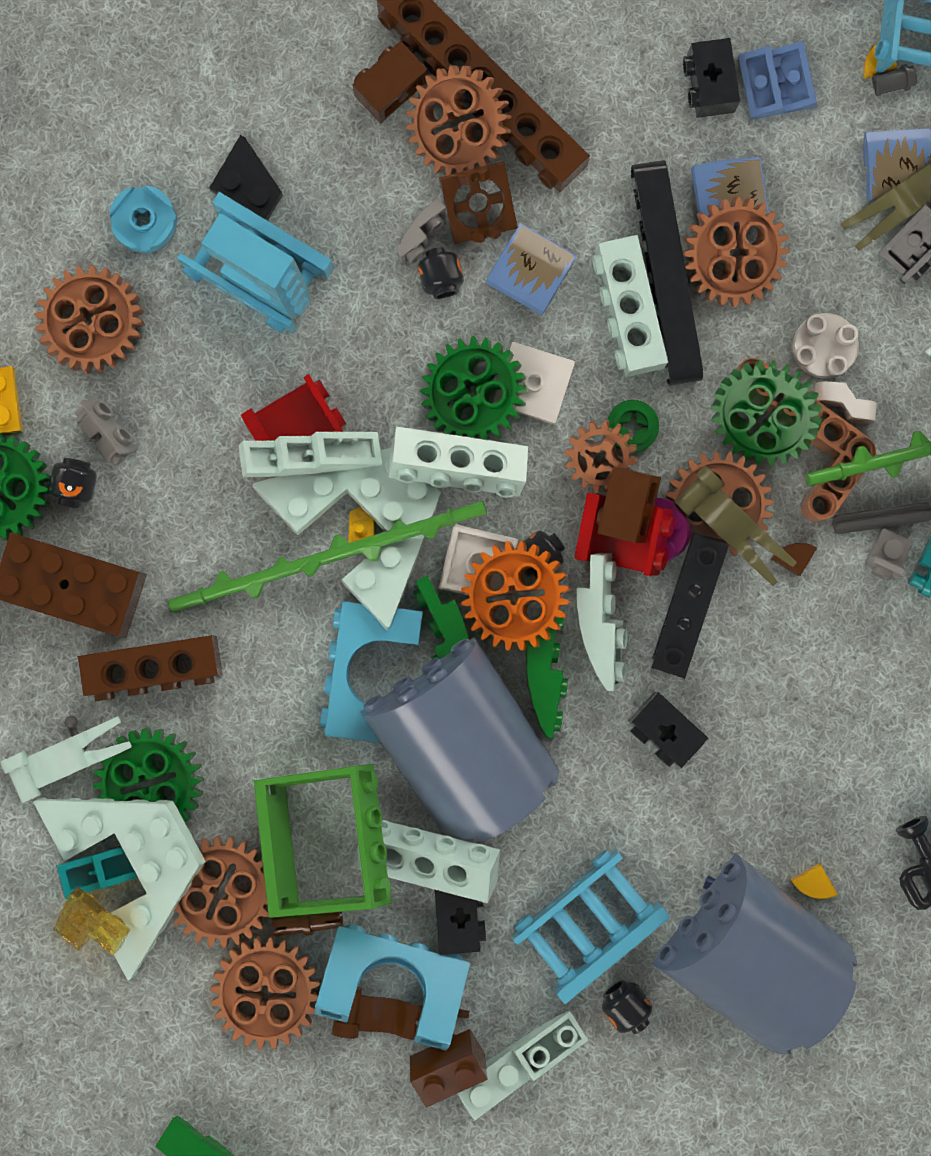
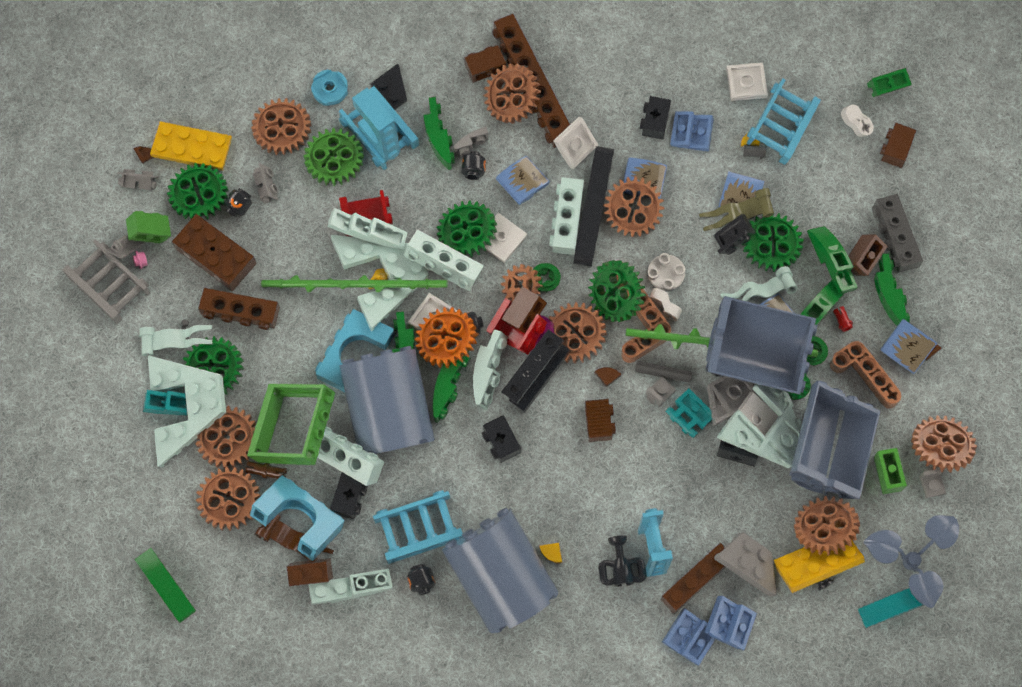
camera: 25 degrees right, 15 degrees down
clear yellow plate [53,887,130,955] -> none
reddish brown piece [439,161,518,244] -> none
olive flag [675,465,797,586] -> none
none -> bright green gear [303,128,364,186]
none -> green slope [423,97,455,170]
none -> white plate [553,117,598,169]
none -> reddish brown brick [585,399,616,442]

